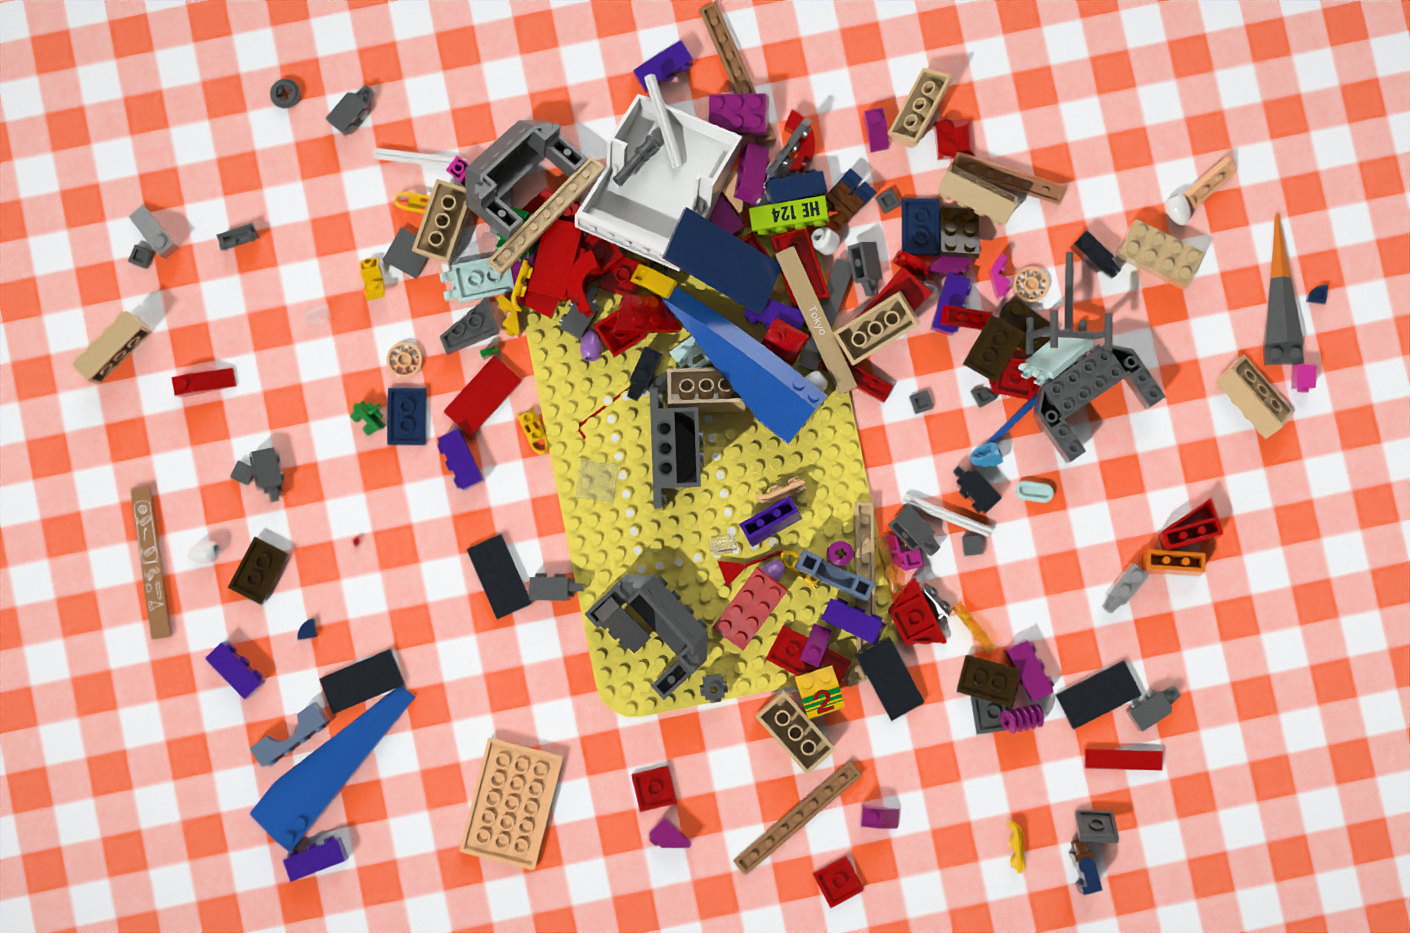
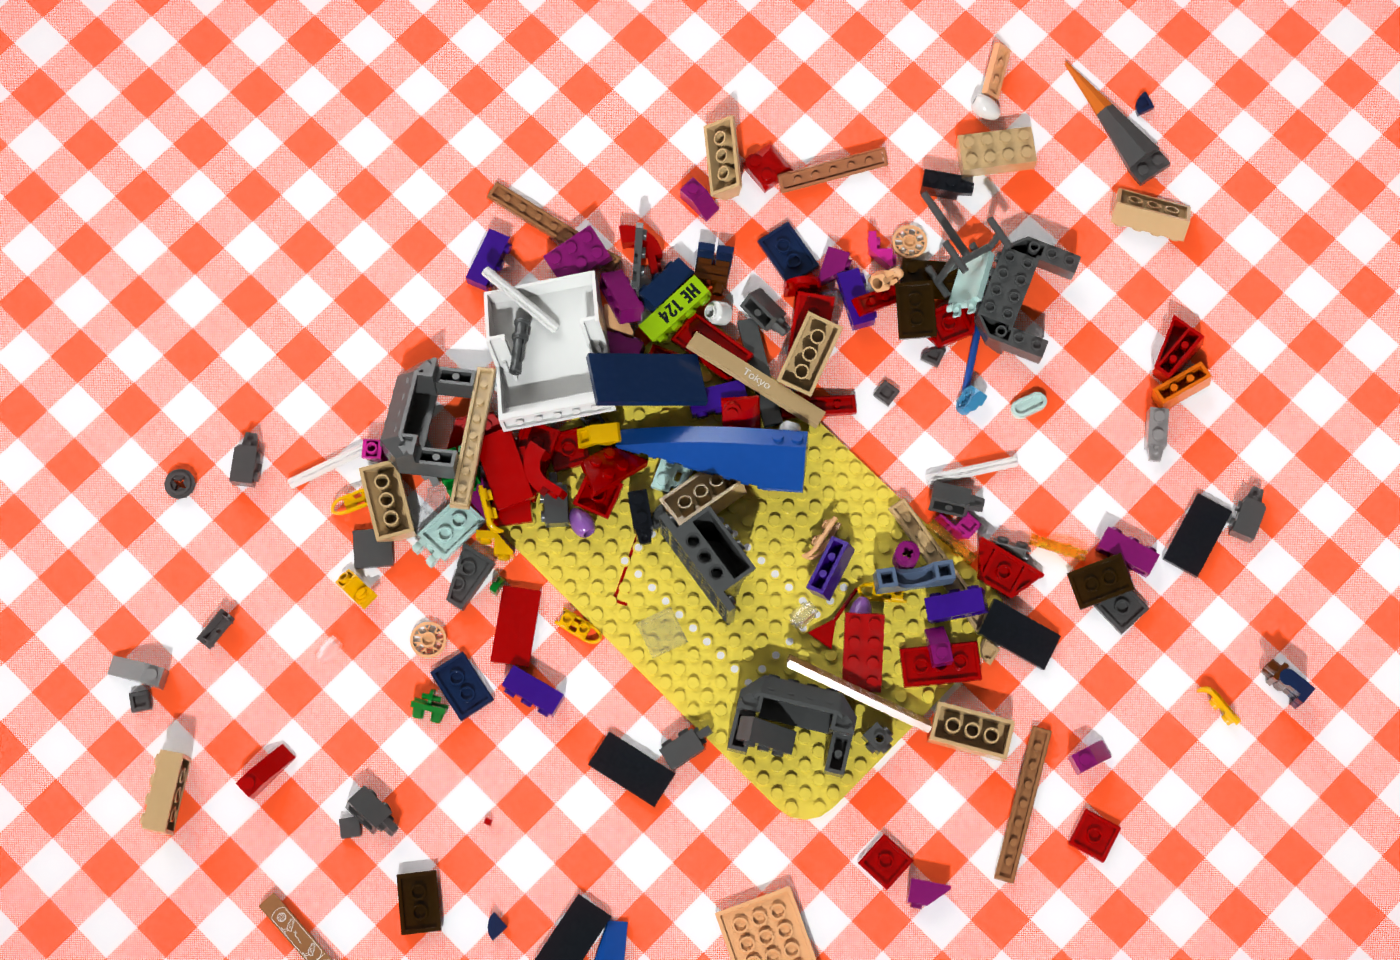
camera: 35 degrees left, 10 degrees down
white animal [187,541,220,564] -> none
yellow slope [795,666,845,720] -> none
dark grey tile [875,188,901,215] -> none
tan brick [937,164,1018,225] -> none
dark brown plate [940,207,980,259] -> none
black hinge [952,466,1003,514] -> none
dark grey tile [961,535,984,556] -> none
magenta piece [1000,703,1044,734] -> none
dark grey tile [1074,809,1120,843] -> none
red tile [1084,749,1163,771] -> none
dark pink brick [1291,364,1317,393] -> none
none -> tile [787,654,932,733]
none -> light nougat animal [868,266,904,292]

